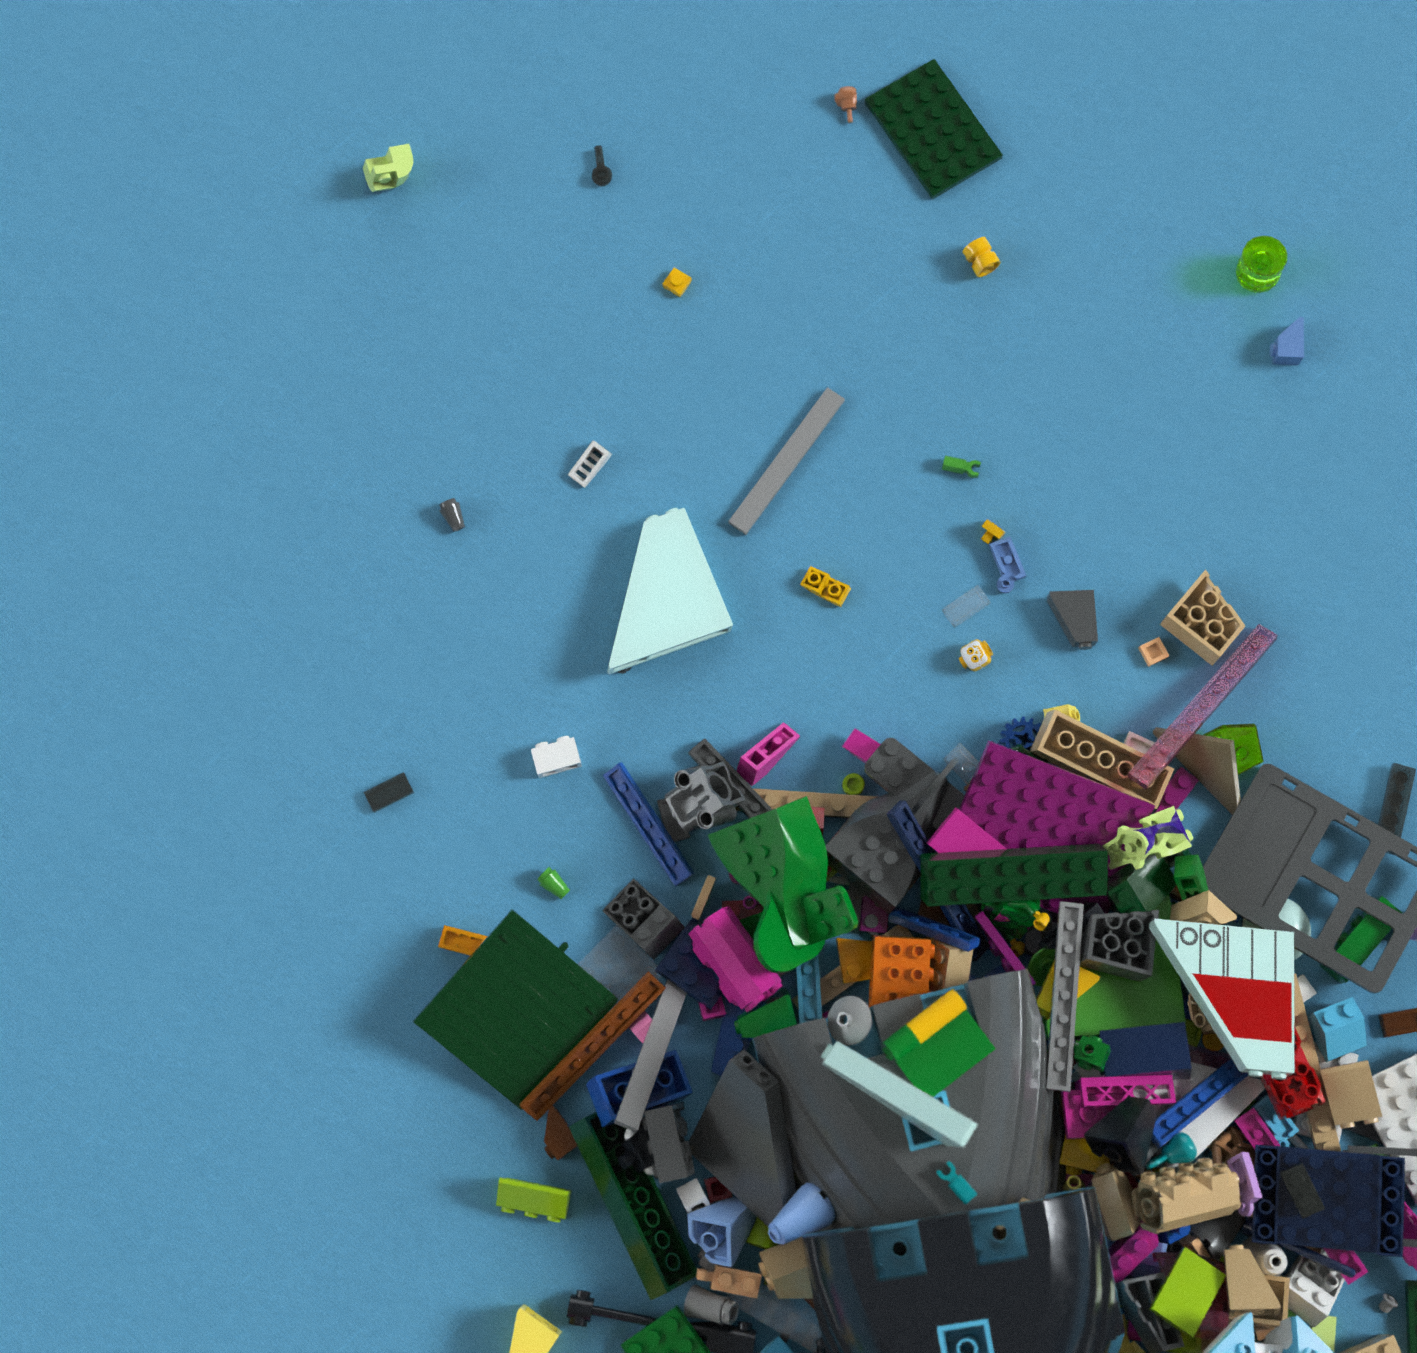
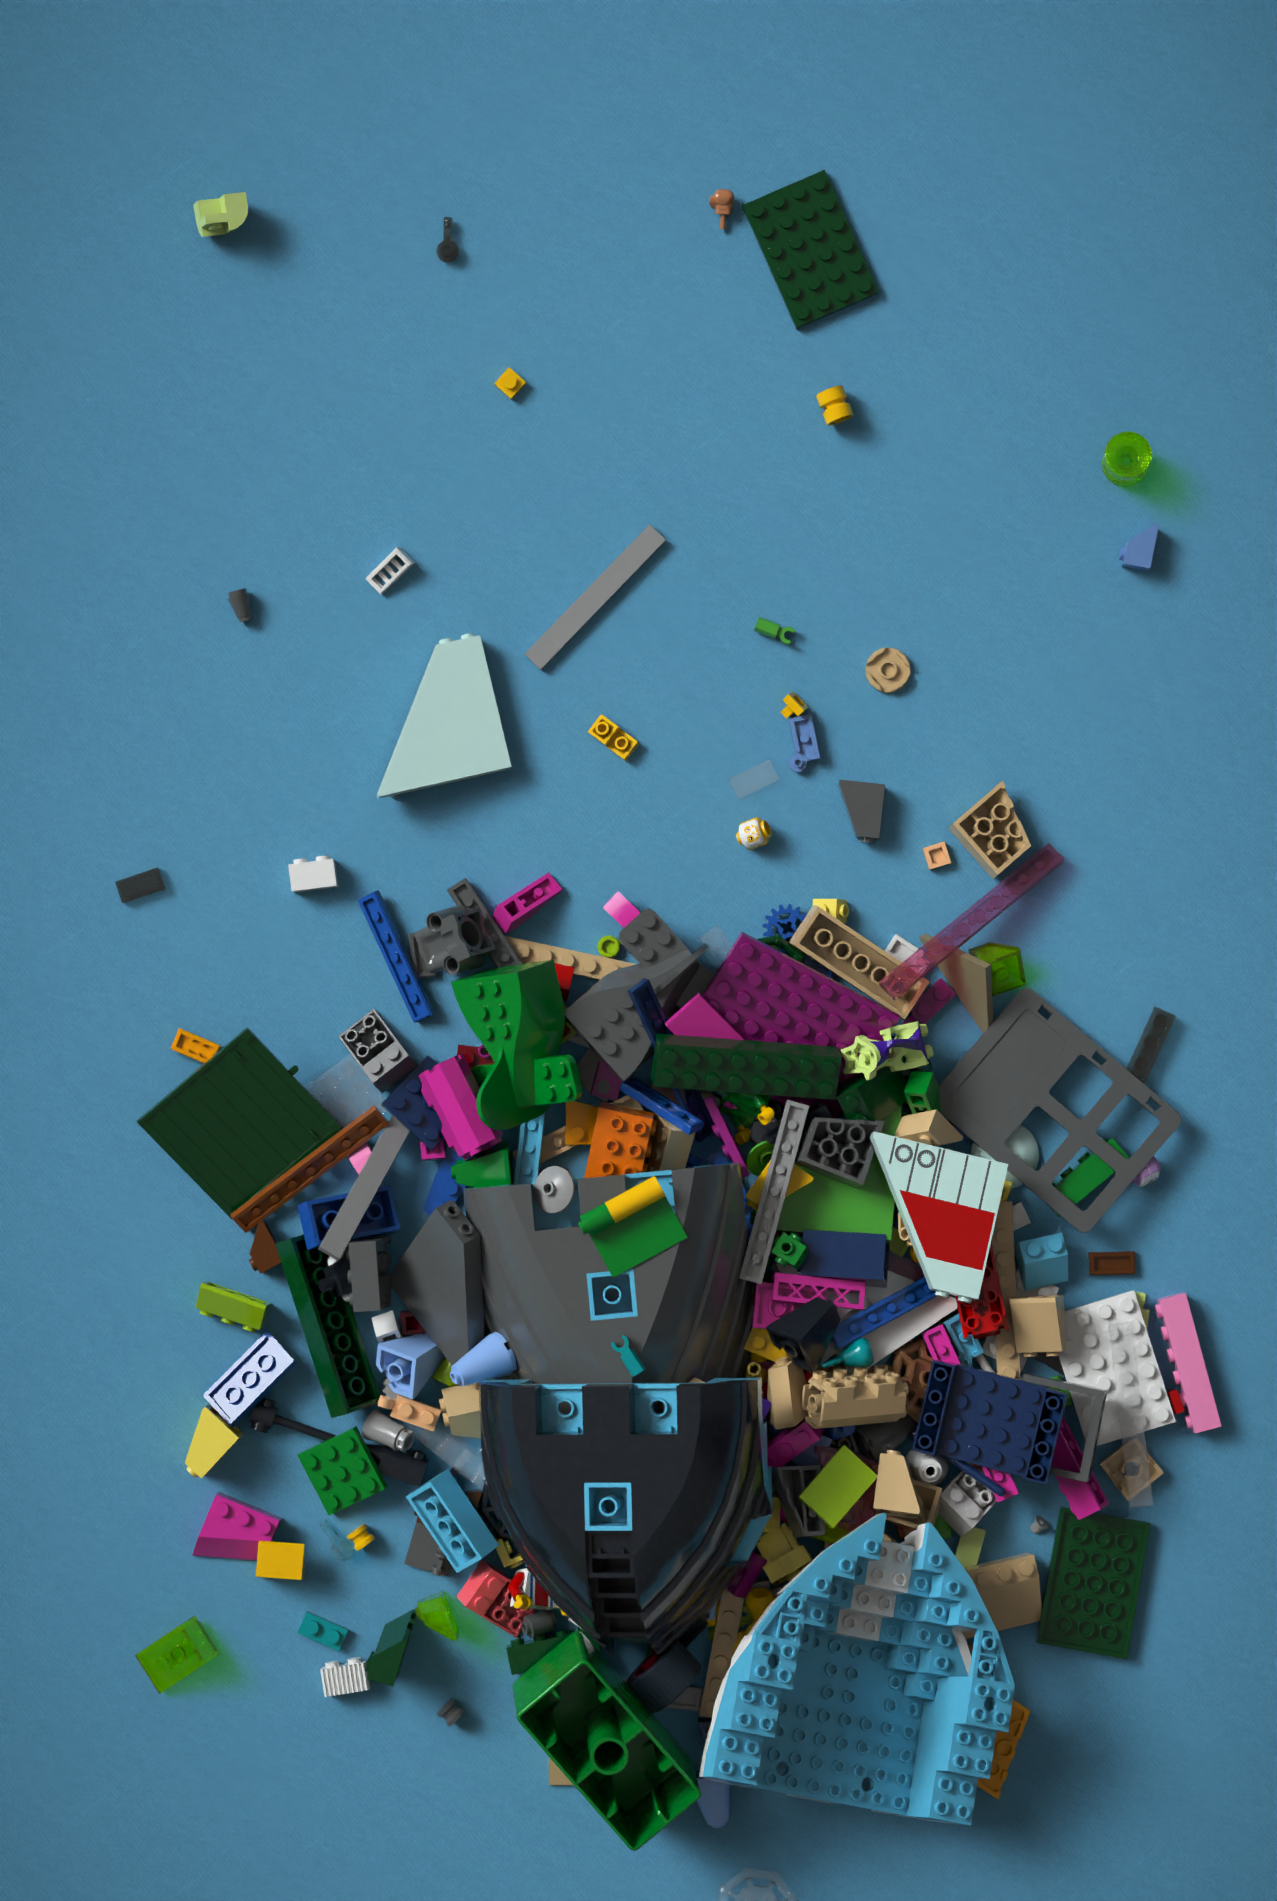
camera: 10 degrees right, 10 degrees up
bright green cone [537,867,570,899] -> none
tan tile [691,875,716,920] -> none
light aqua slope [821,1041,978,1147] -> none
light nougat tile [1179,1235,1210,1261] -> none
lavender hinge [1227,1152,1262,1217] -> none
pearl dark grey brick [1279,1162,1325,1218] -> none
none -> plate [203,1330,298,1428]
none -> tan tile [865,648,910,693]

